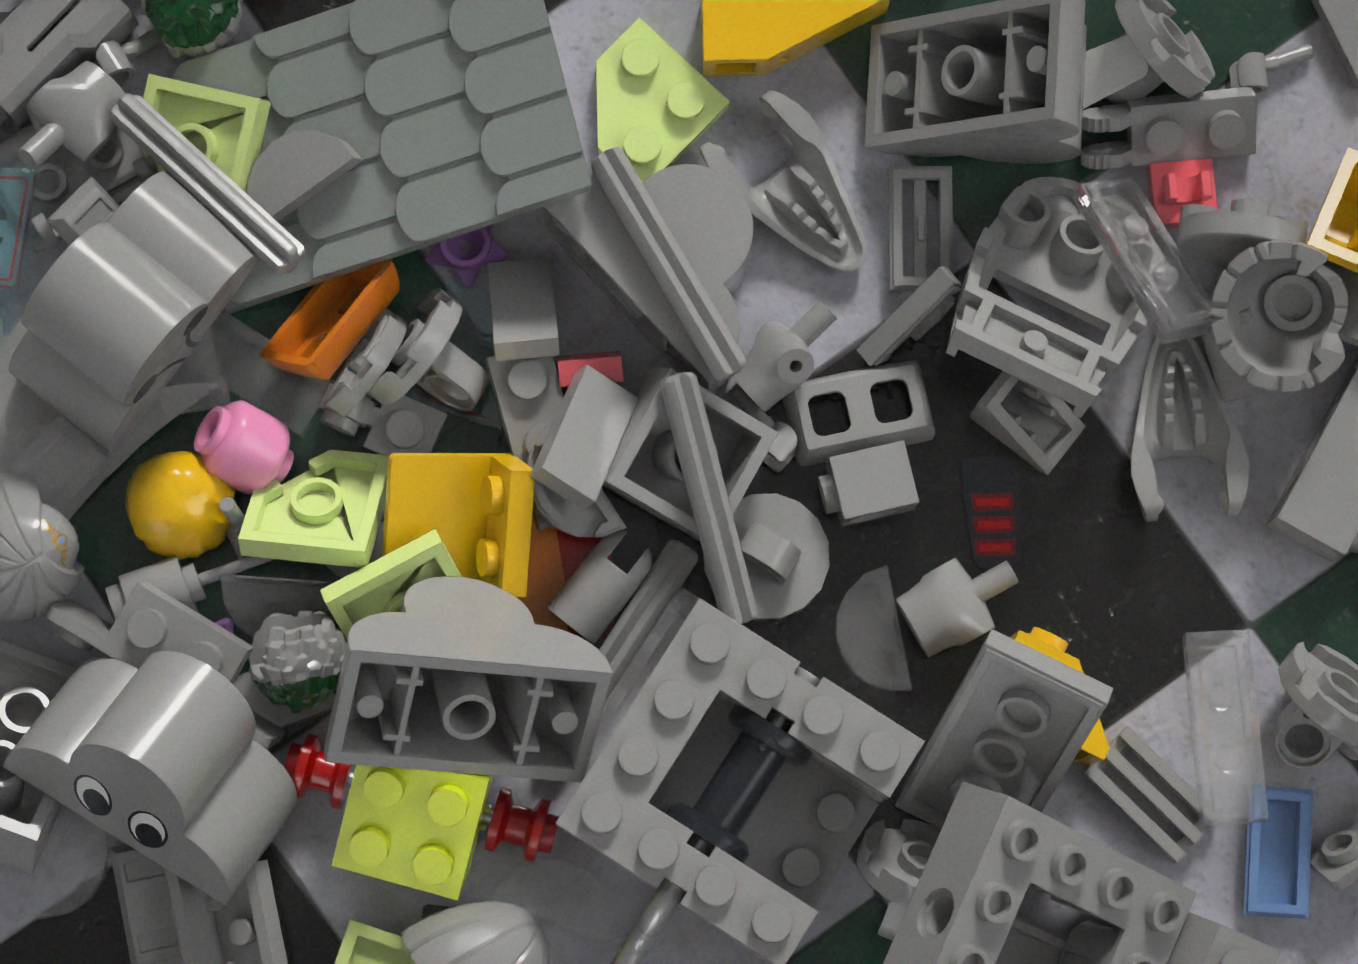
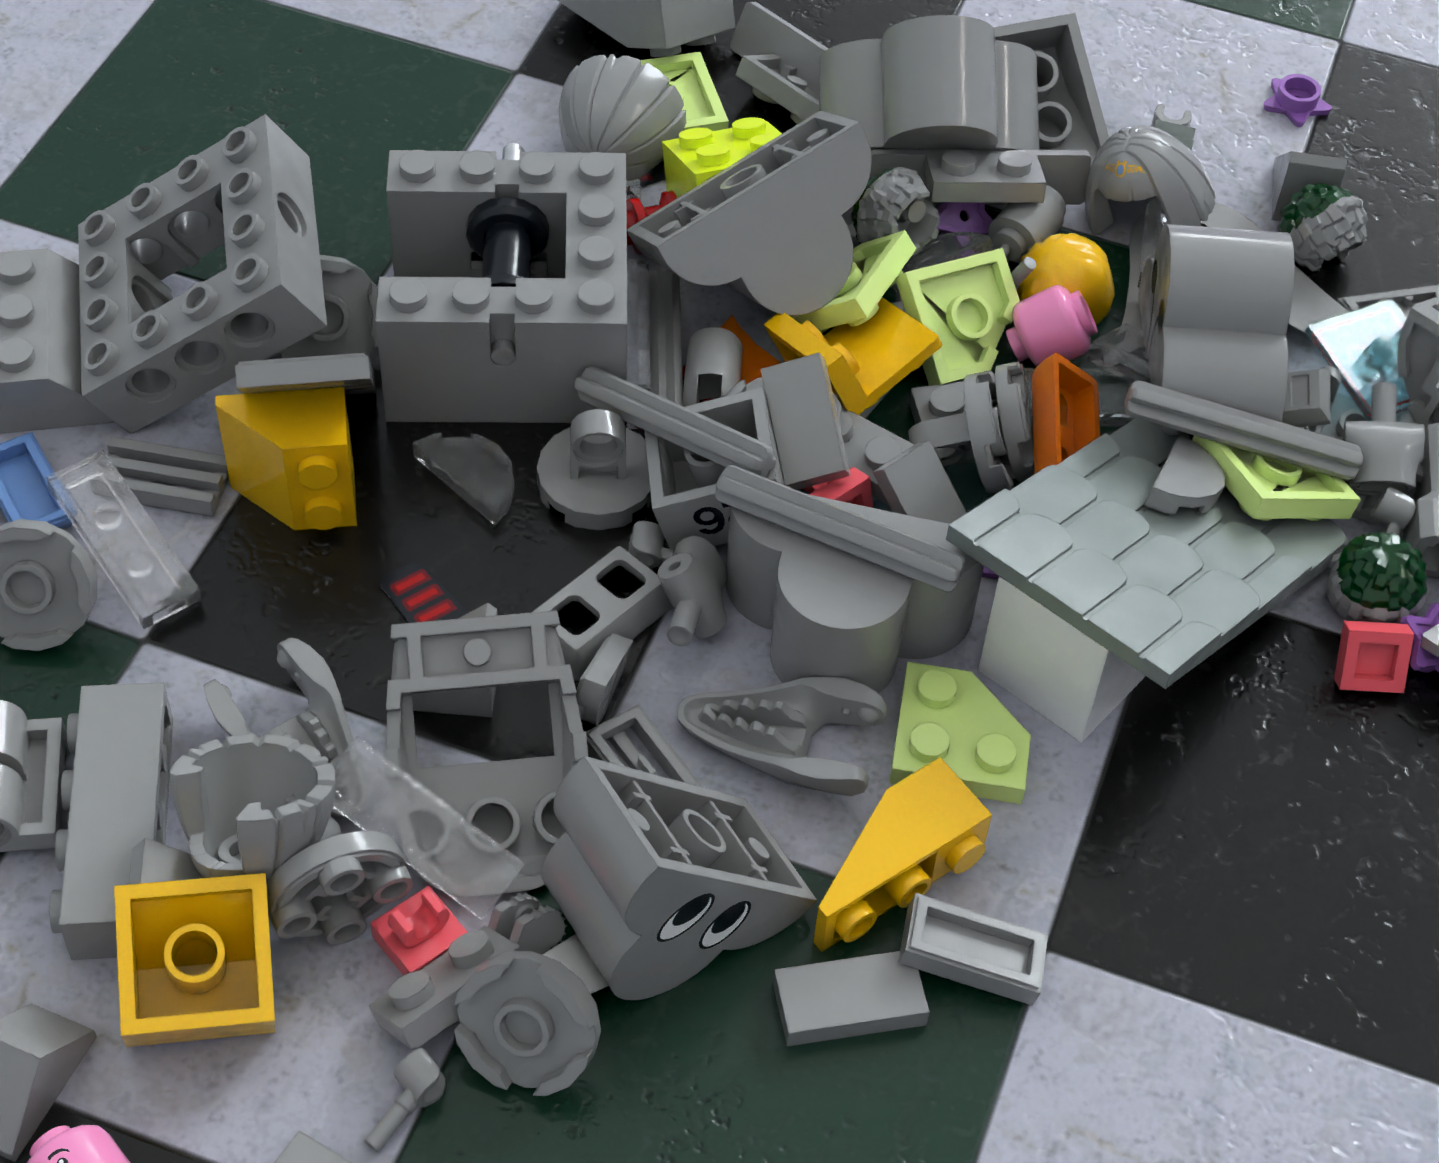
camera: 150 degrees right, 30 degrees down
light grey brick [818,440,919,527] -> none
light grey piece [895,558,1019,657] -> none

